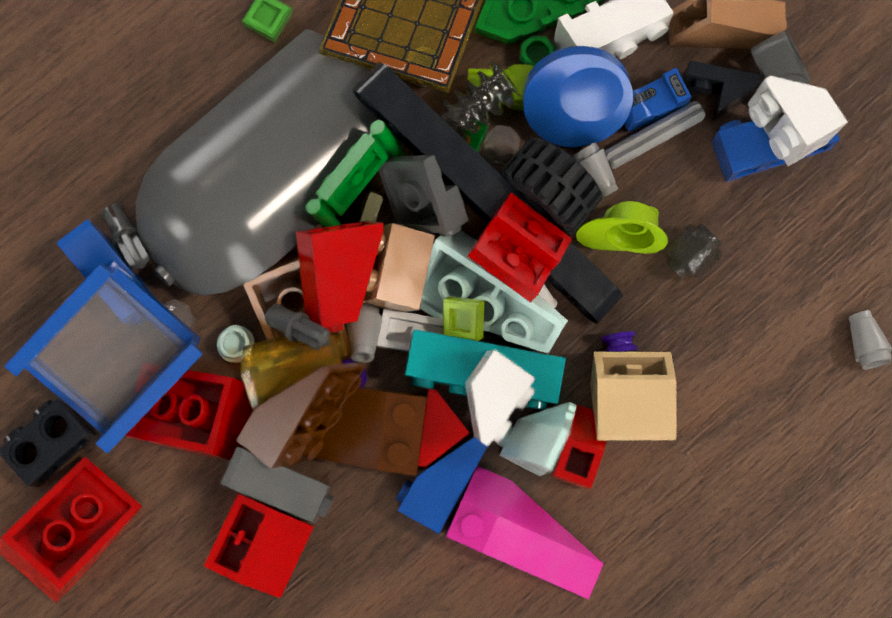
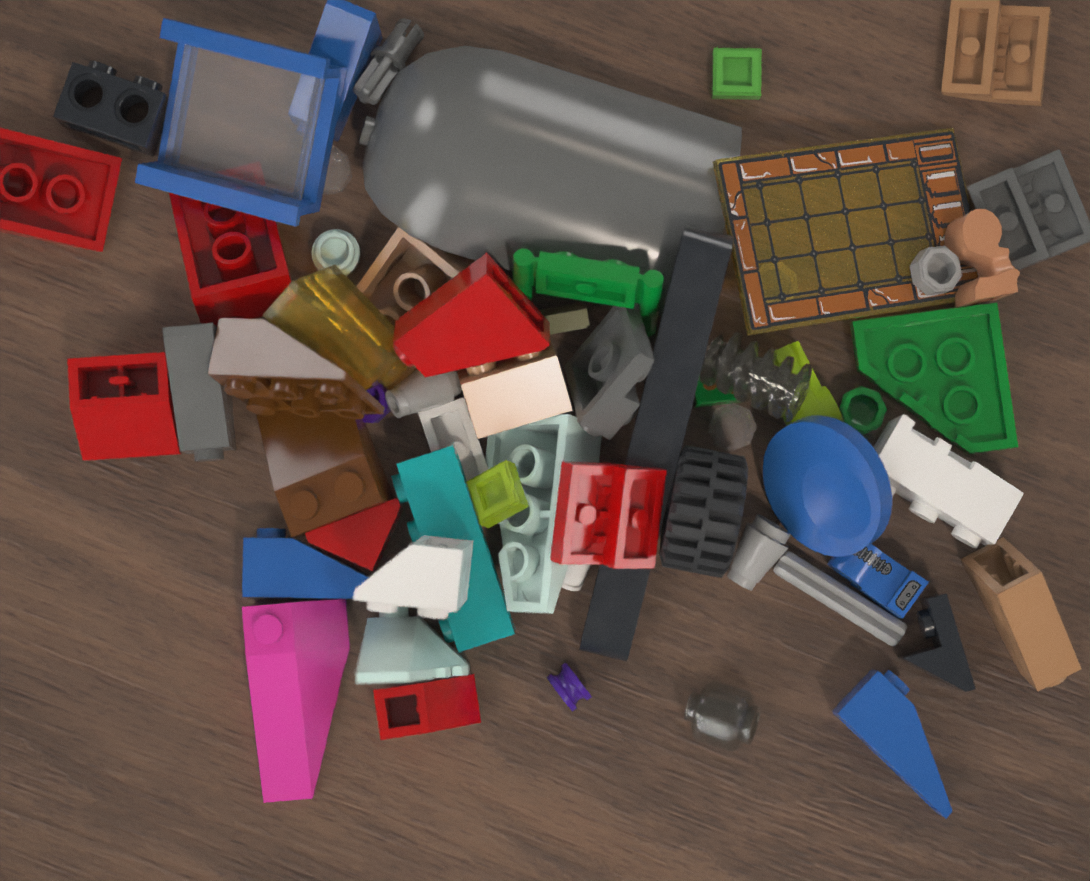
camera: 60 degrees right, 5 degrees up
dark grey axle [265,304,330,350] -> none
lime piece [576,201,668,254] -> none
tan slope [590,352,677,440] -> none
white slope [748,76,847,166] -> none
dark grey piece [751,29,810,85] -> none

